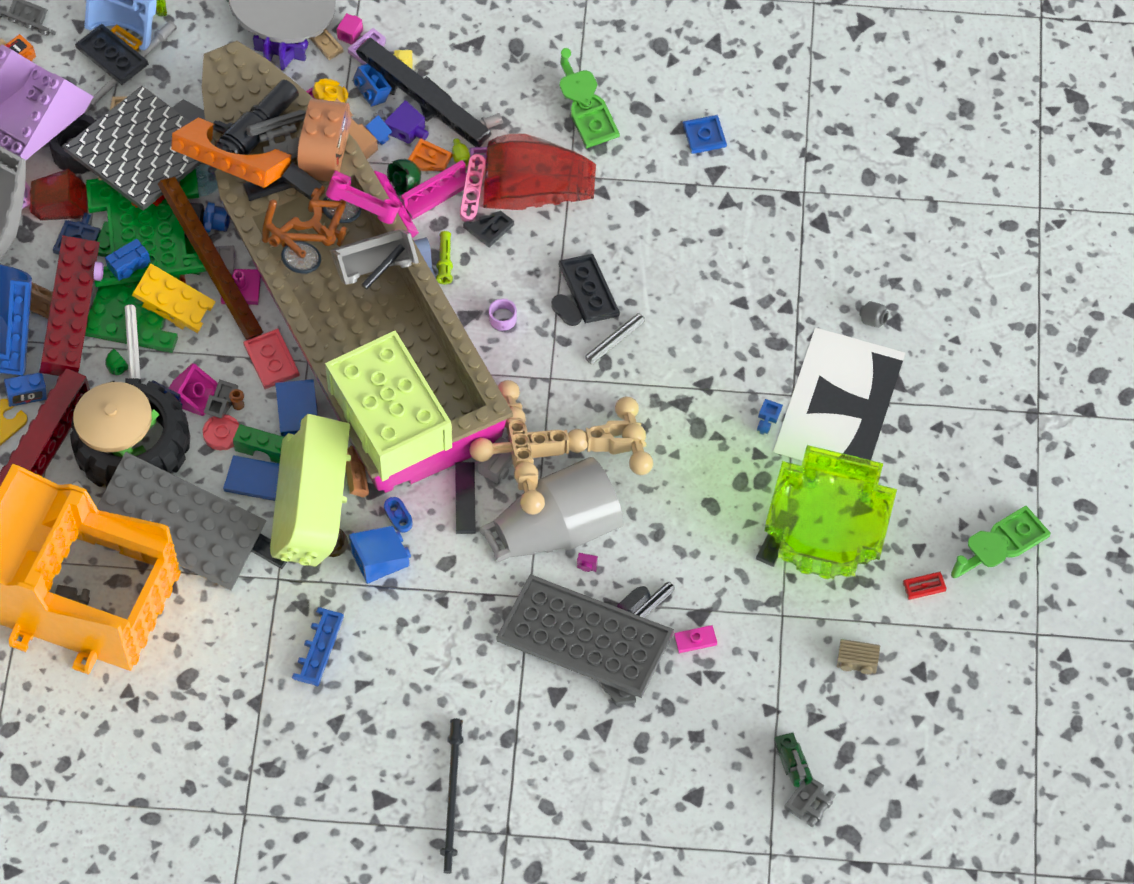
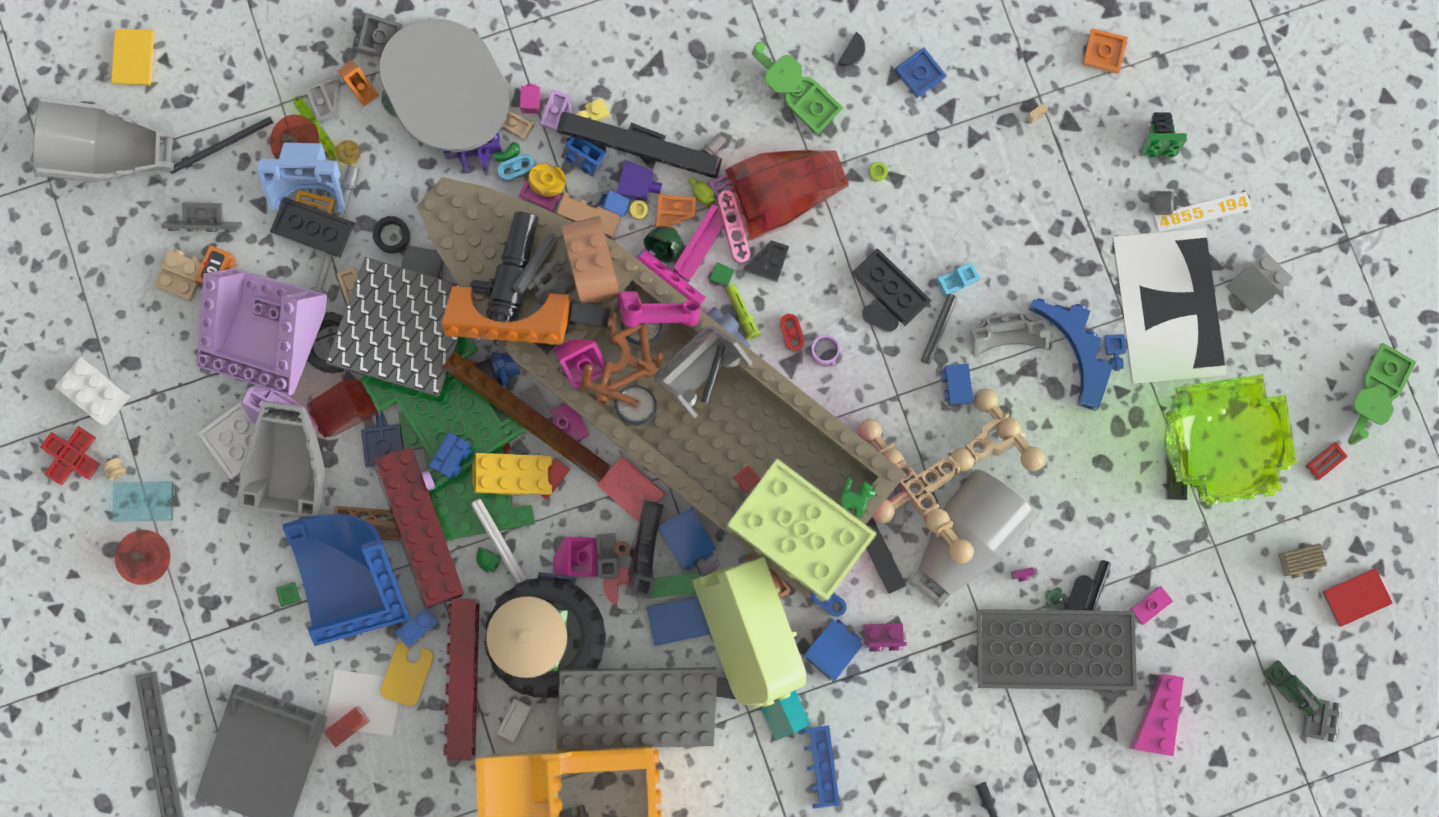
camera: 30 degrees left, 20 degrees up
none -> clear yellow brick [335,140,361,166]
none -> black tyre [373,216,410,254]
none -> green arm [495,142,520,161]
none -> medium azure plate [498,154,535,181]
none -> red tile [541,458,571,500]
none -> dark pink slope [553,339,605,390]
none -> light grey brick [617,585,639,615]
none -> black arch [625,500,664,599]
none -> light yellow tile [629,200,648,220]
none -> green tile [710,262,735,287]
none -> teal slope [760,690,811,741]
none -> red plate [780,314,804,352]
none -> black tile [838,32,865,67]
none -> green animal [840,477,876,518]
none -> magenta bracket [863,623,908,652]
none -> lime tile [869,162,888,182]
none -> medium azure slope [936,263,980,297]
none -> blue brick [941,363,973,406]
none -> light grey windscreen [970,313,1050,358]
none -> tan tile [1026,103,1048,124]
none -> blue arch [1028,298,1113,411]
none -> clear green plant [1045,587,1068,610]
none -> orange plate [1082,28,1128,74]
none -> dark pink wedge [1129,674,1184,756]
none -> green plate [1140,112,1187,158]
none -> white sticker [1154,191,1252,232]
none -> light grey slope [1226,251,1293,313]
none -> red tile [1322,568,1393,627]

